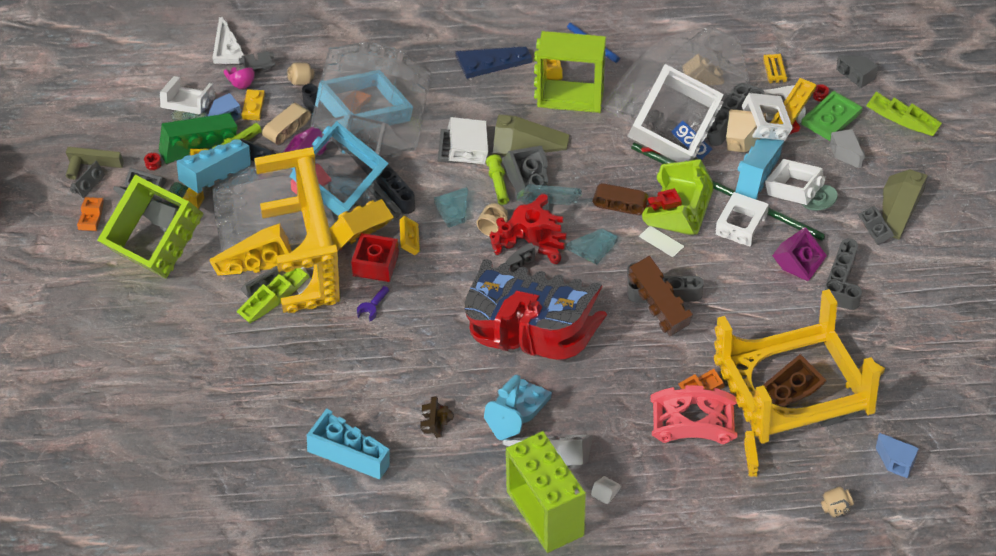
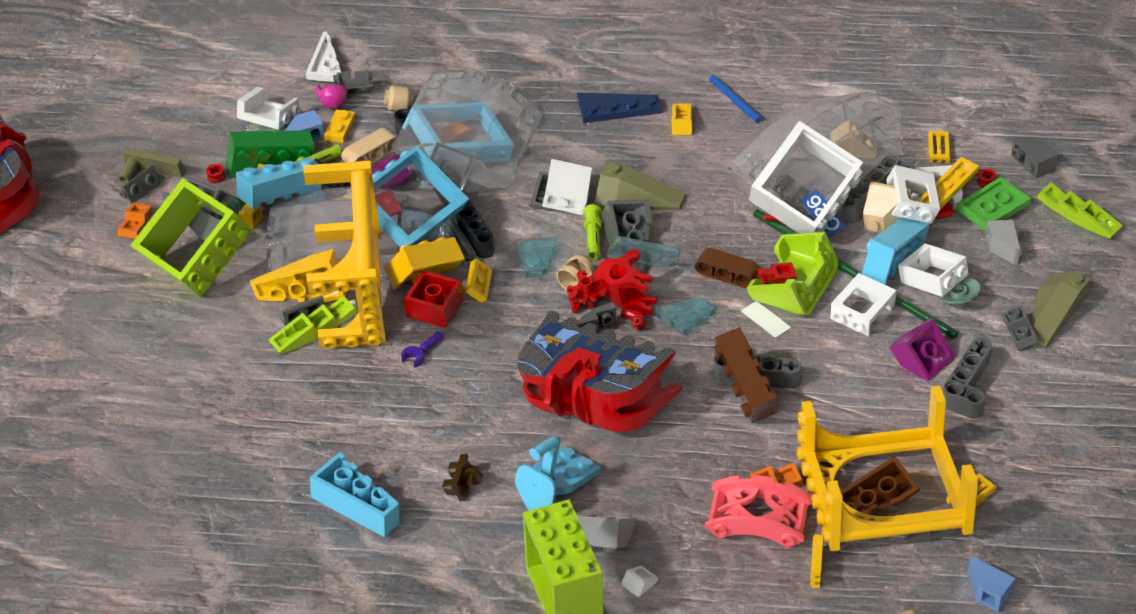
camera: 10 degrees right, 5 degrees down
lime window [534,31,606,113] -> none

